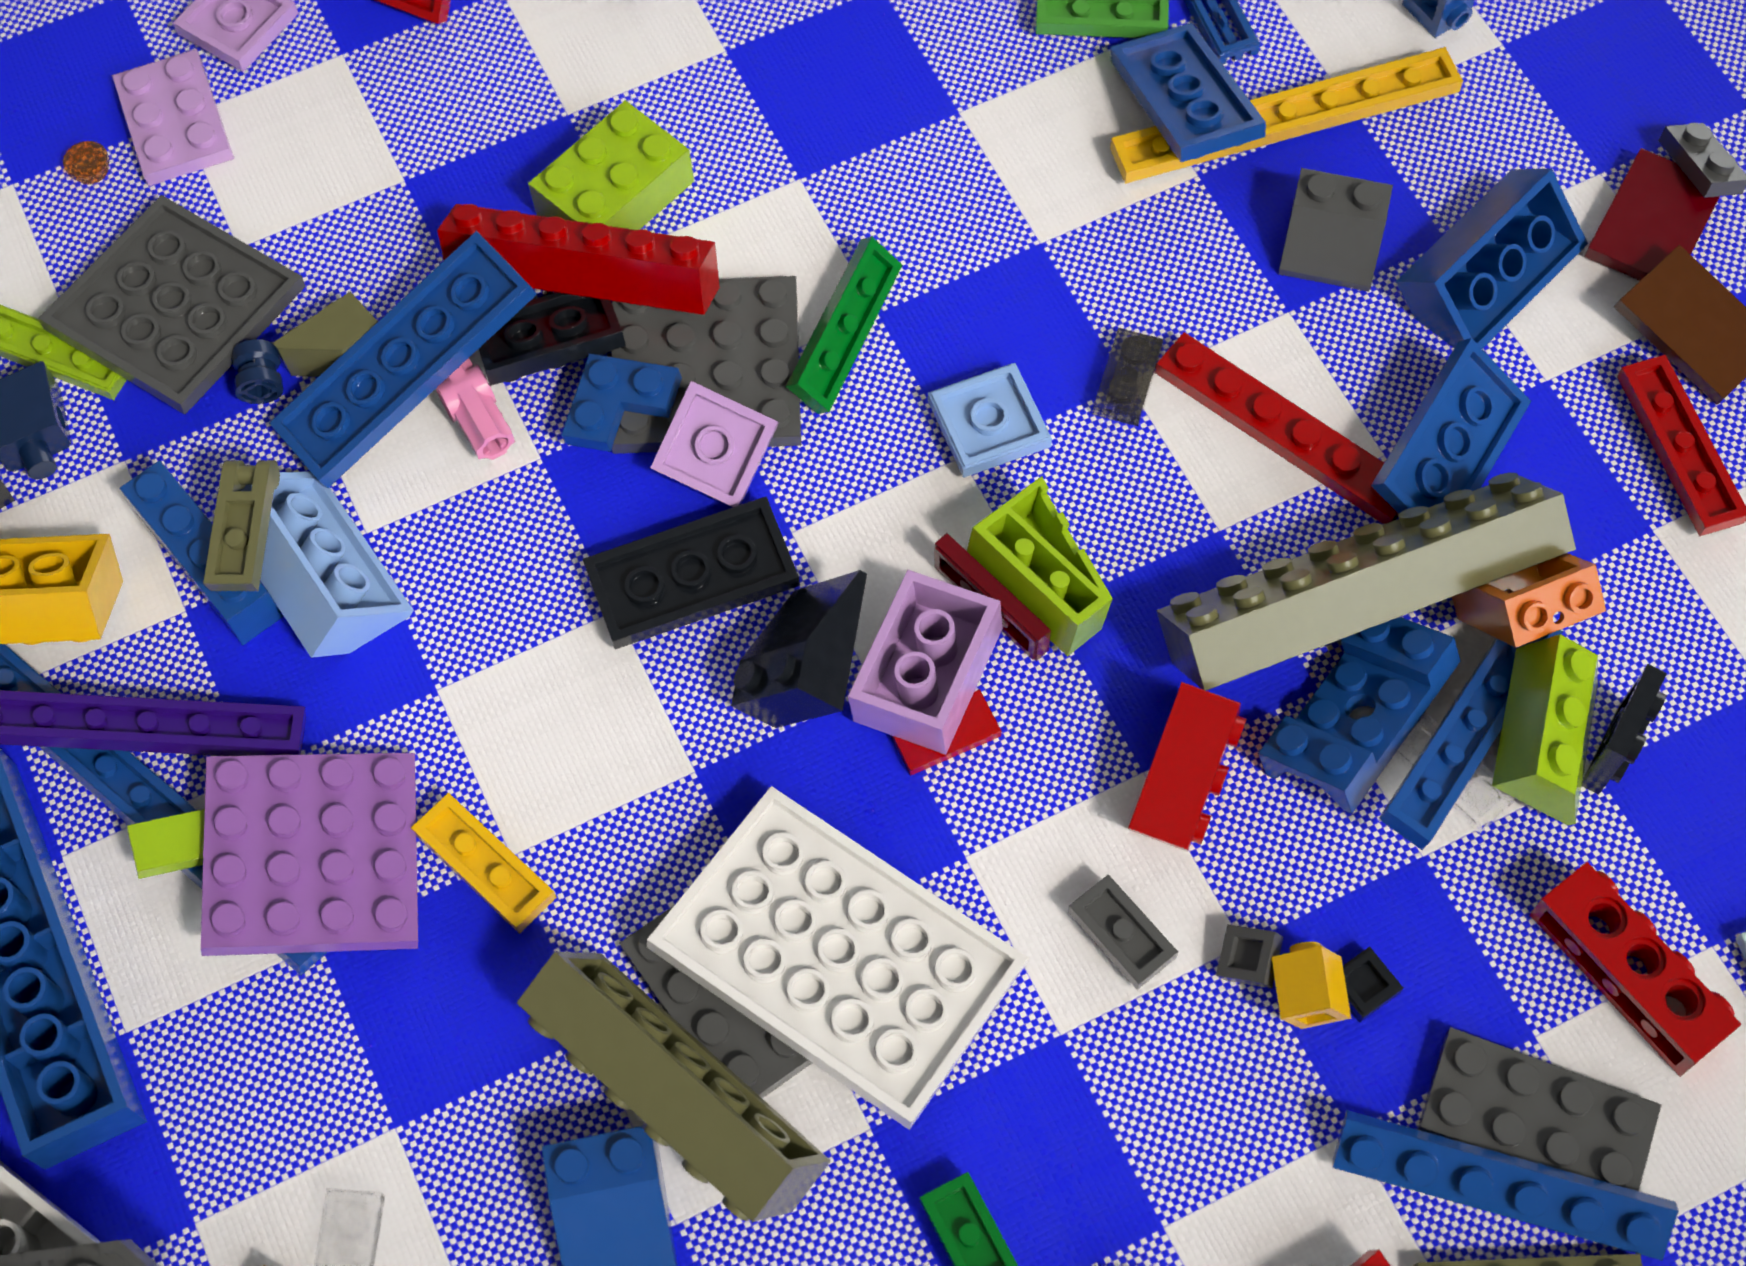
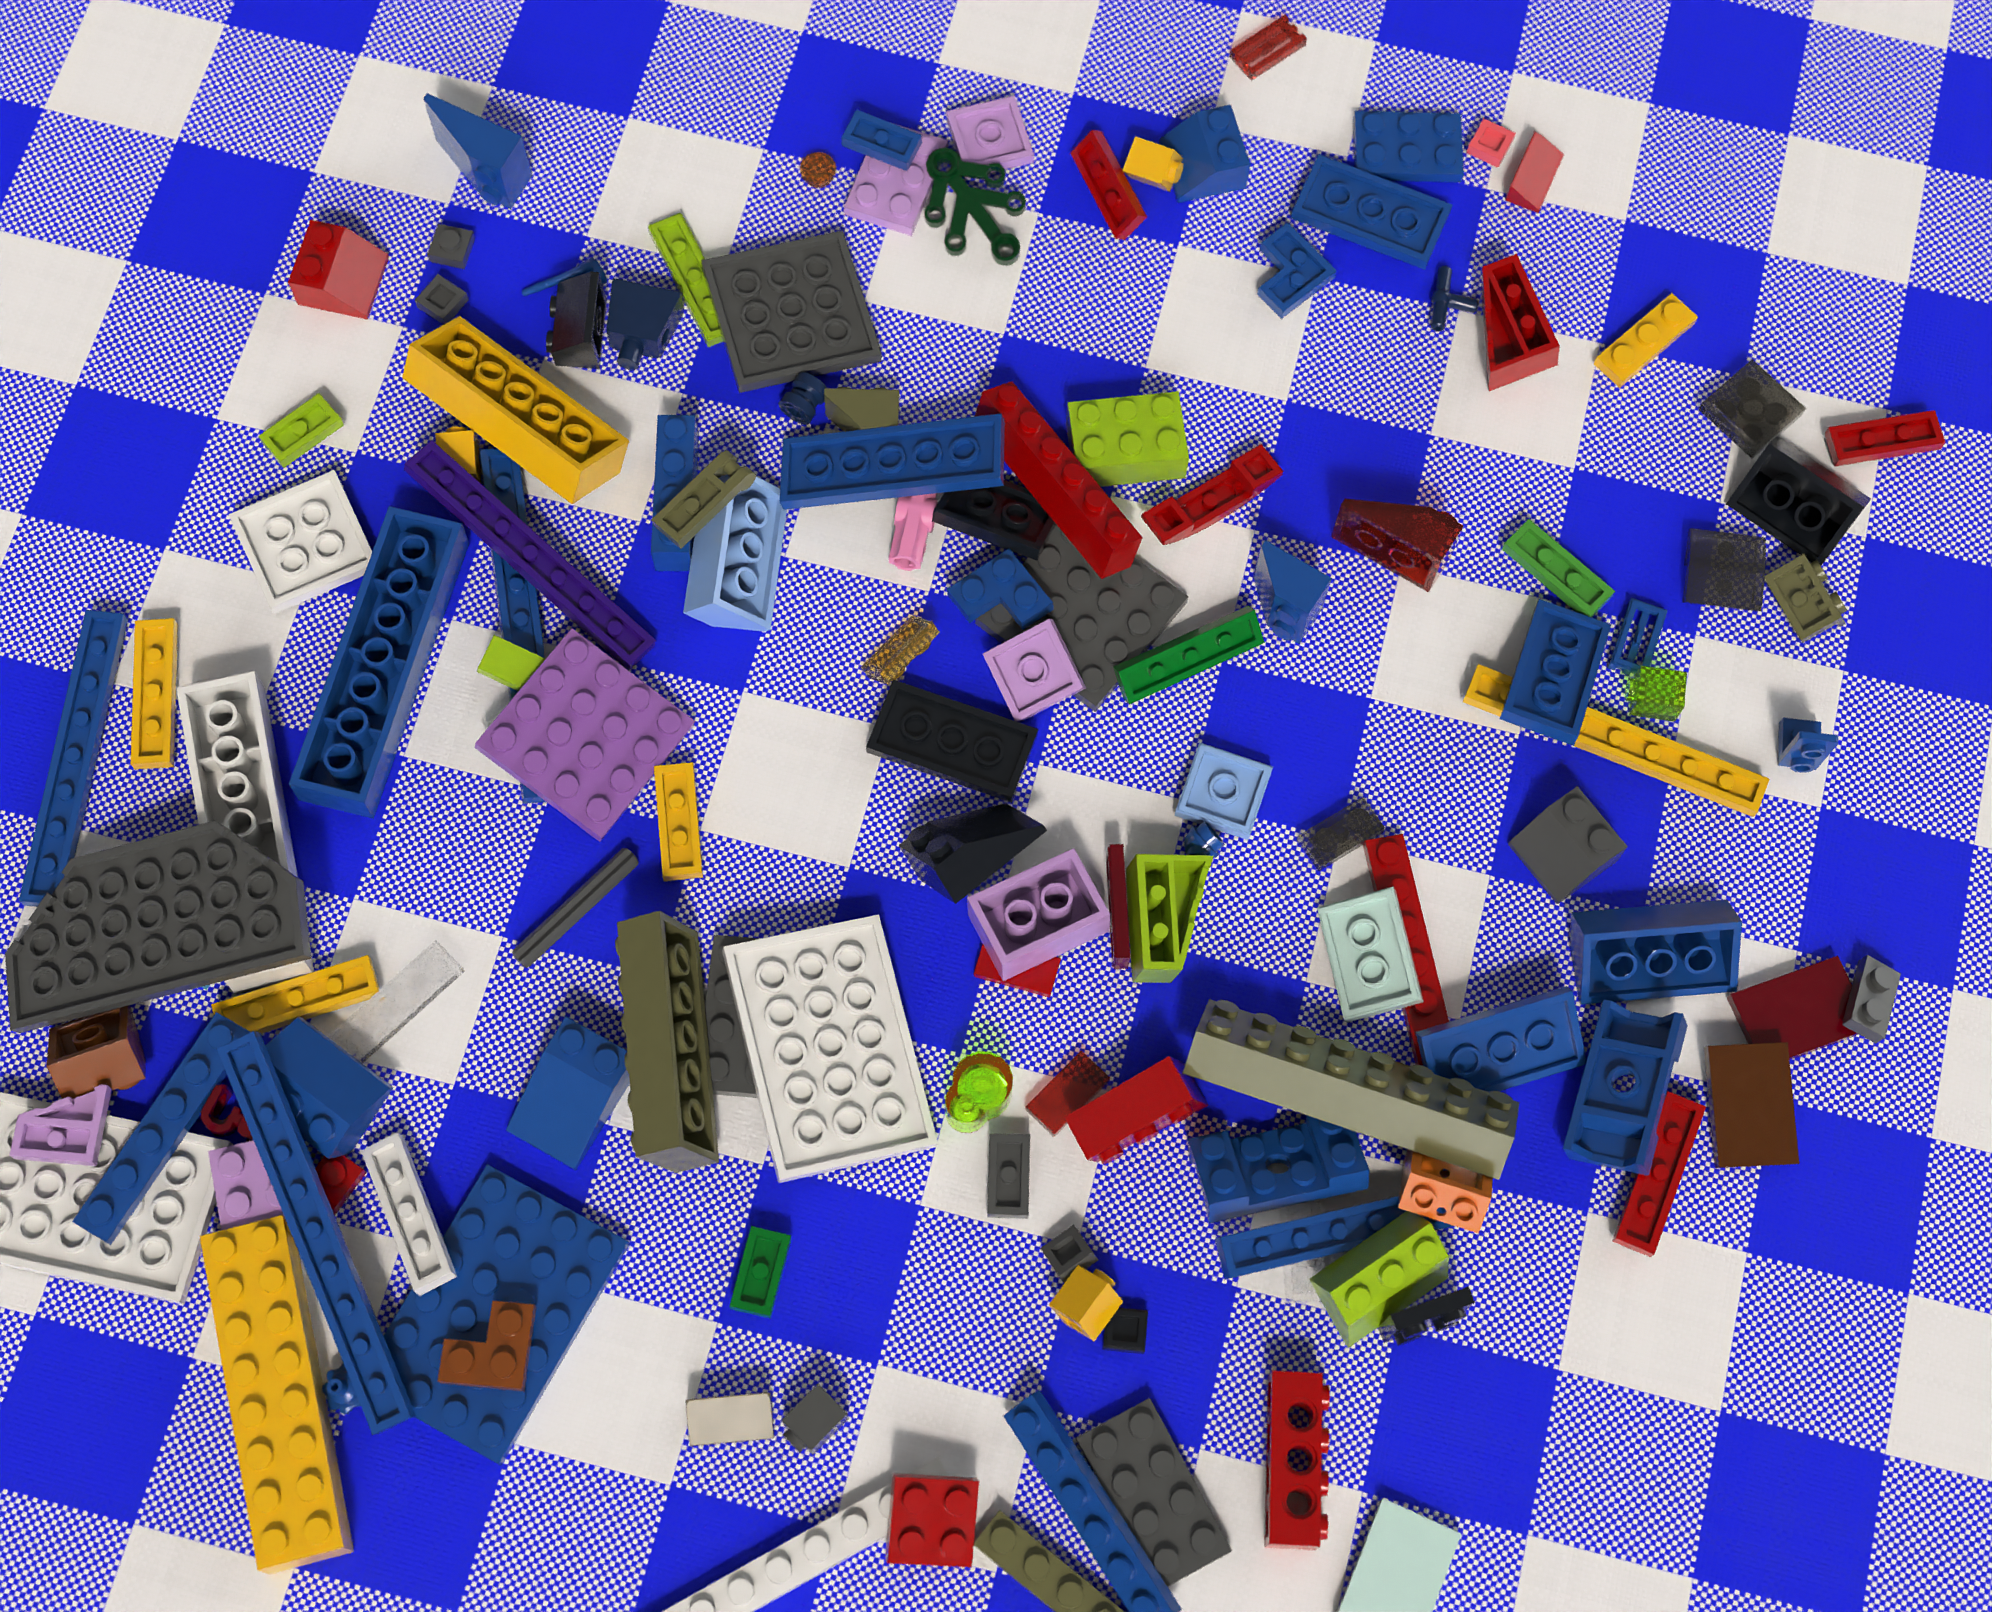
camera: 35 degrees right, 5 degrees up
none -> dark grey axle [512,848,638,968]
none -> blue plate [841,109,922,171]
none -> clear yellow plate [861,615,940,685]
none -> dark green plant [924,148,1026,266]
none -> clear neon green piece [945,1051,1013,1133]
none -> clear red tile [1025,1051,1110,1137]
none -> red slope [1141,444,1284,545]
none -> blue plate [1184,822,1225,858]
none -> blue slope [1254,540,1332,644]
none -> light aqua tile [1317,887,1424,1023]
none -> clear red slope [1331,499,1464,593]
none -> blue piece [1563,999,1688,1176]
none -> clear neon green brick [1625,666,1687,722]

